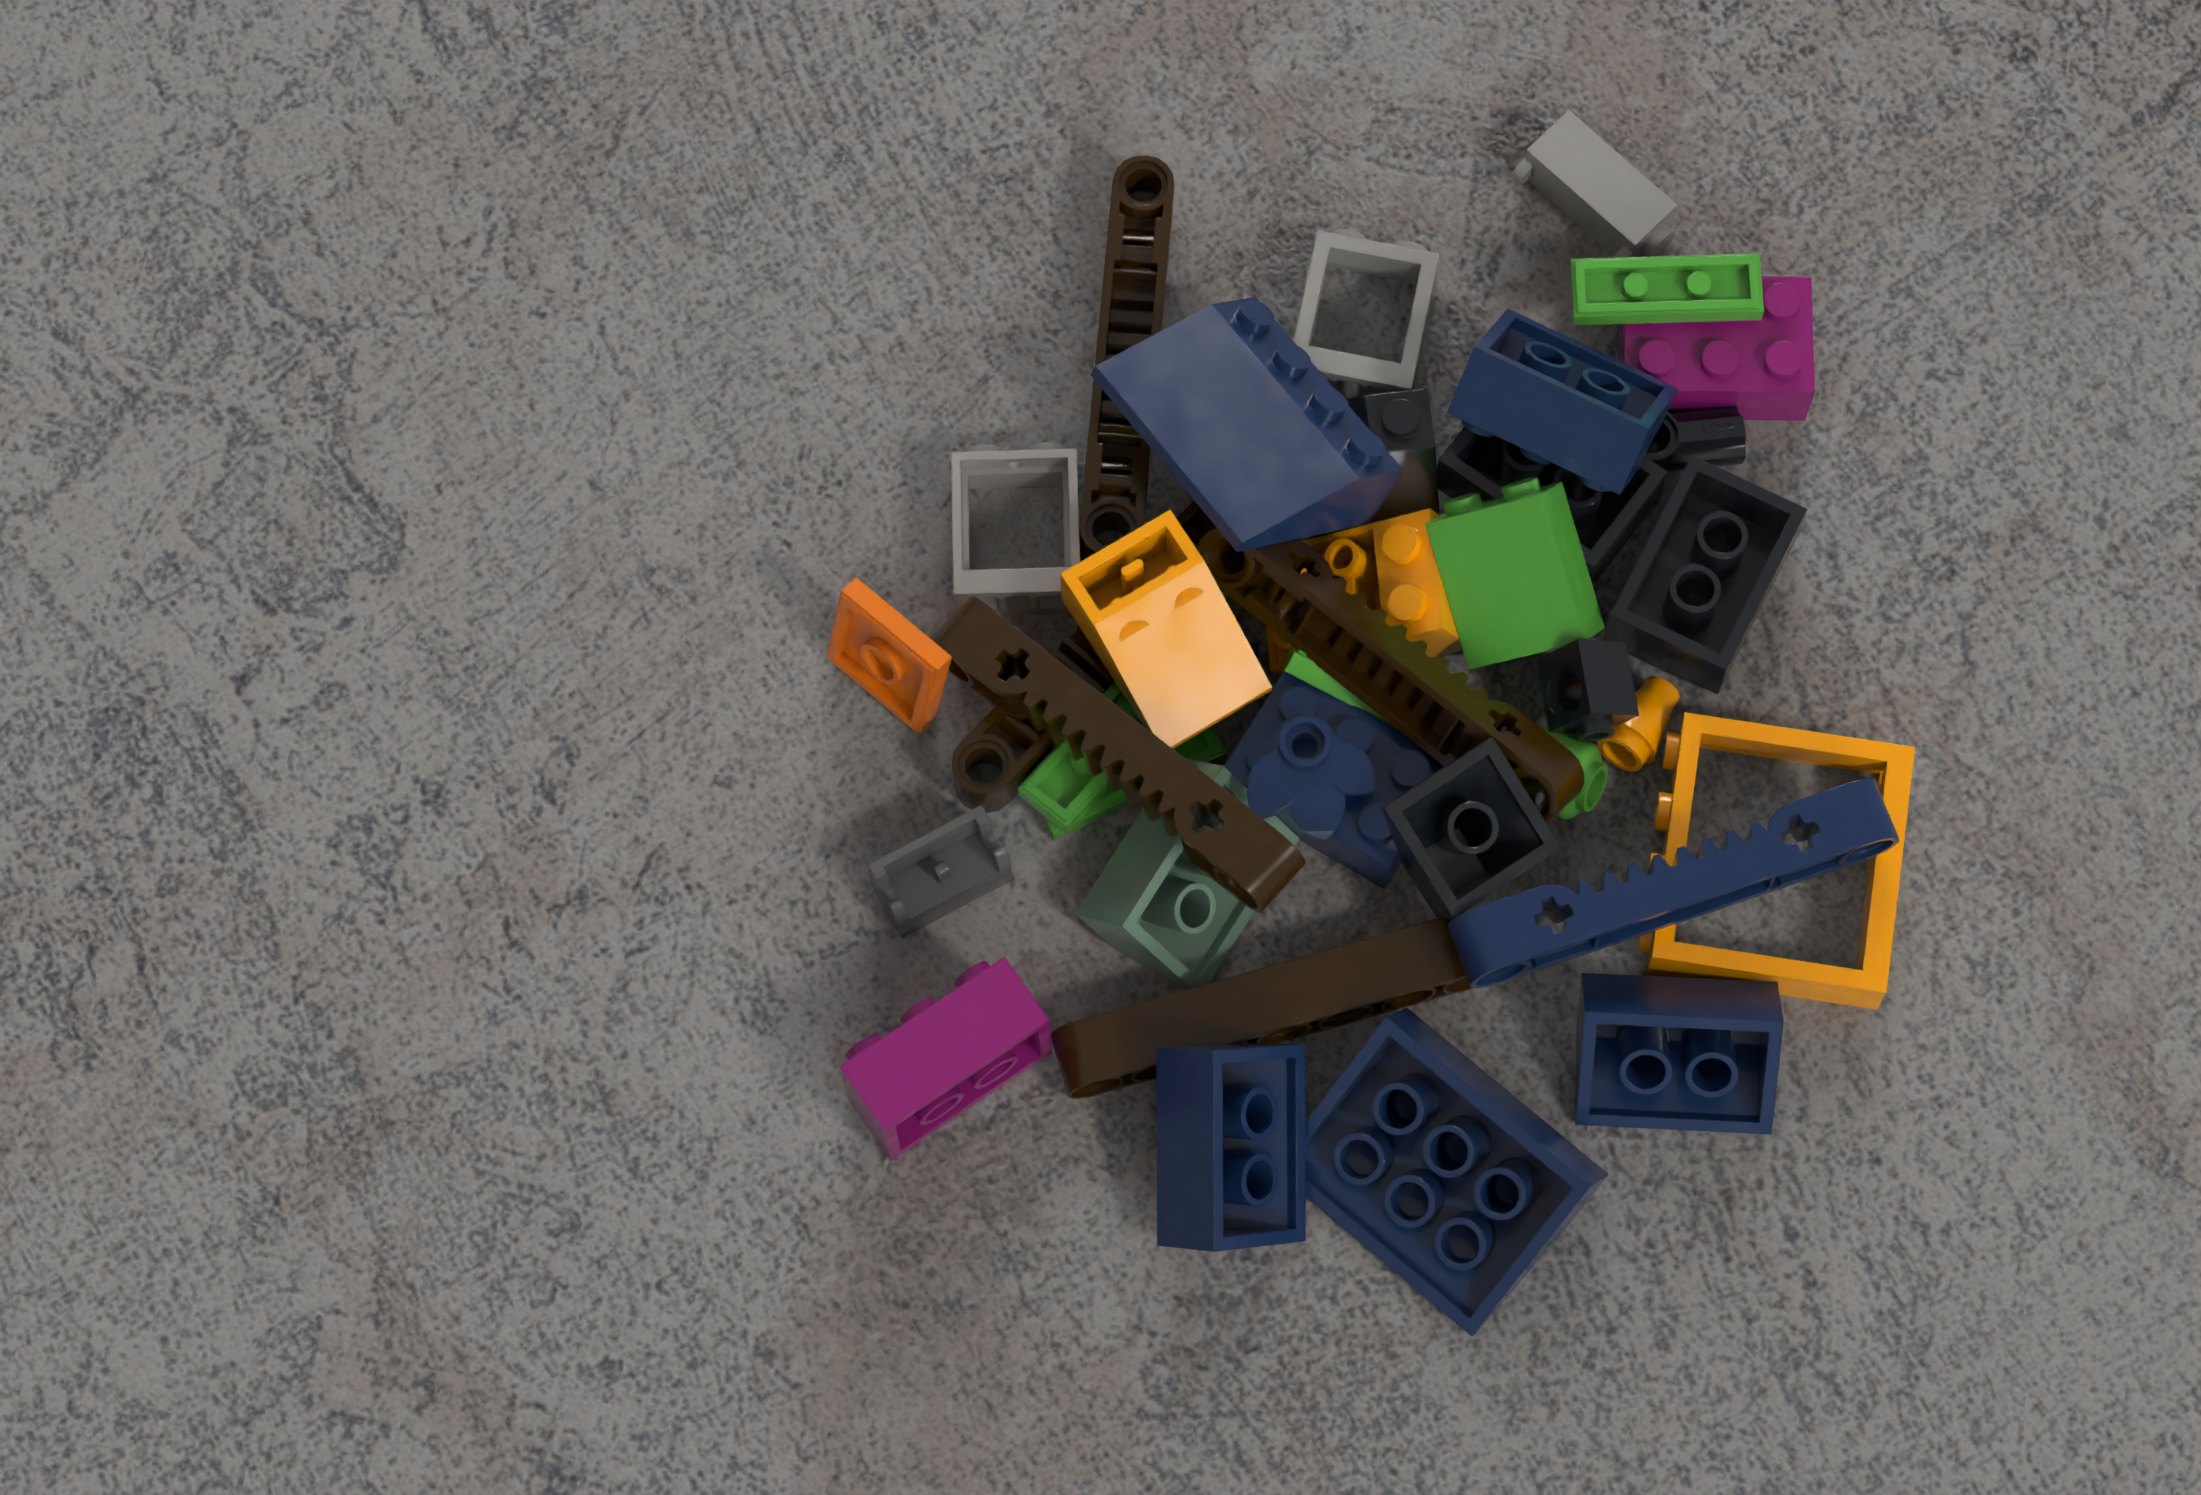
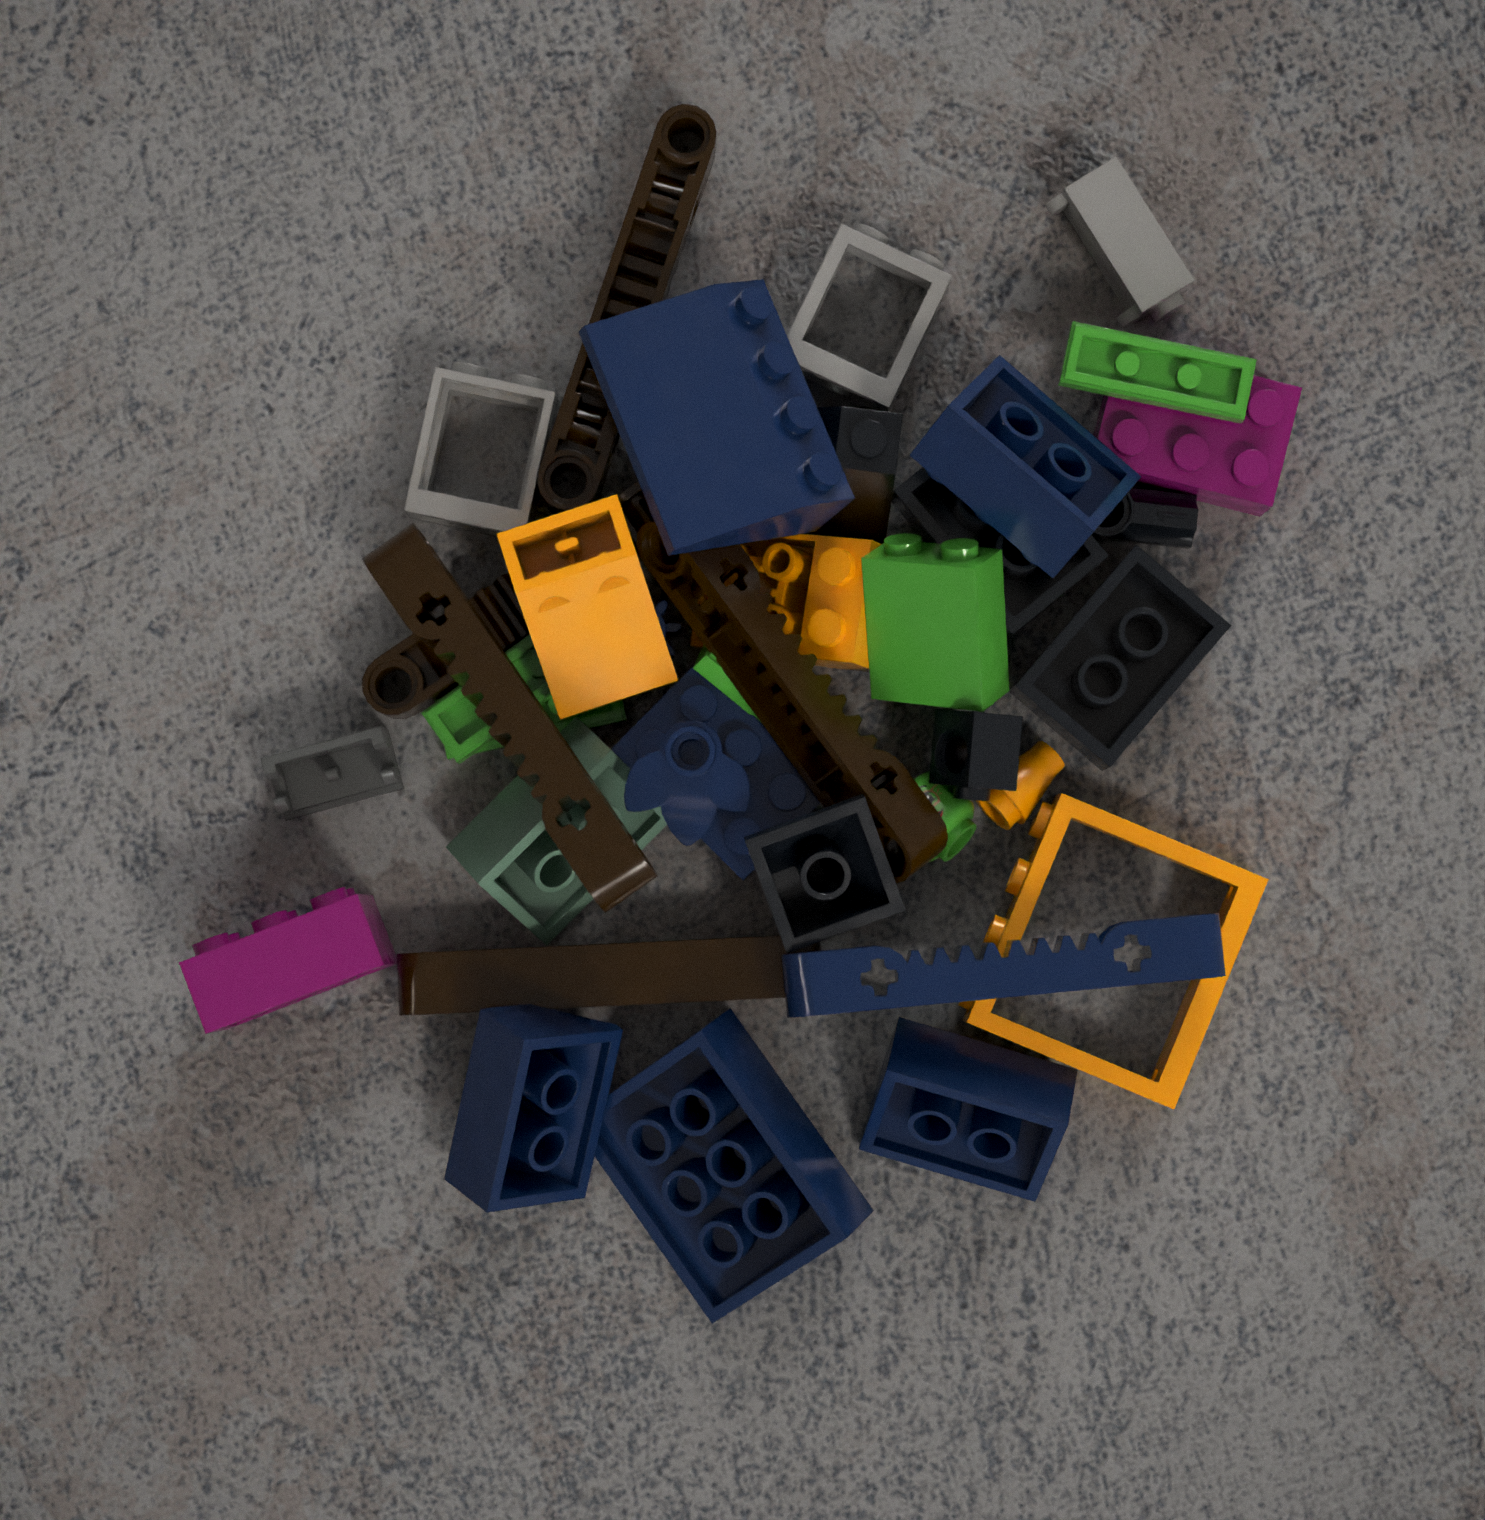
camera: 15 degrees right, 15 degrees up
orange tile [826,577,952,734] -> none

